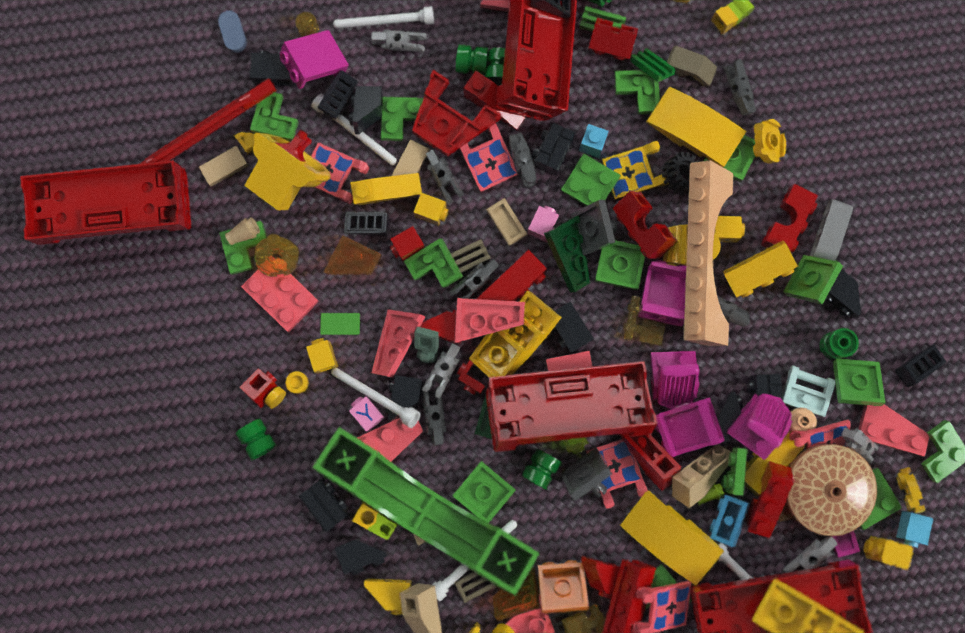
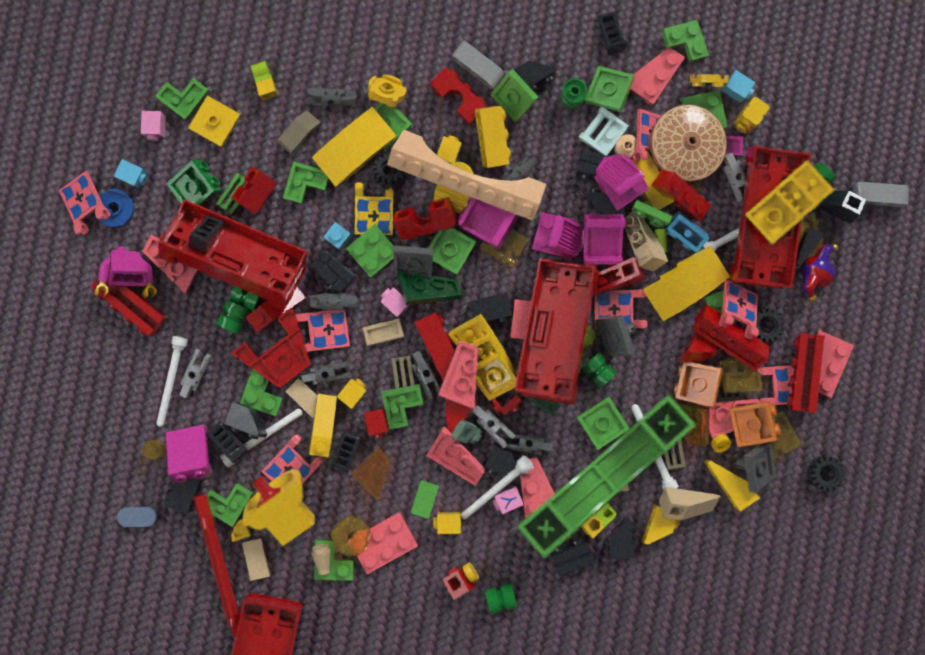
camera: 70 degrees left, 5 degrees up
yellow tile [285,371,309,394] -> none
green tile [630,48,675,82] -> none
light grey hinge [841,428,879,463] -> none

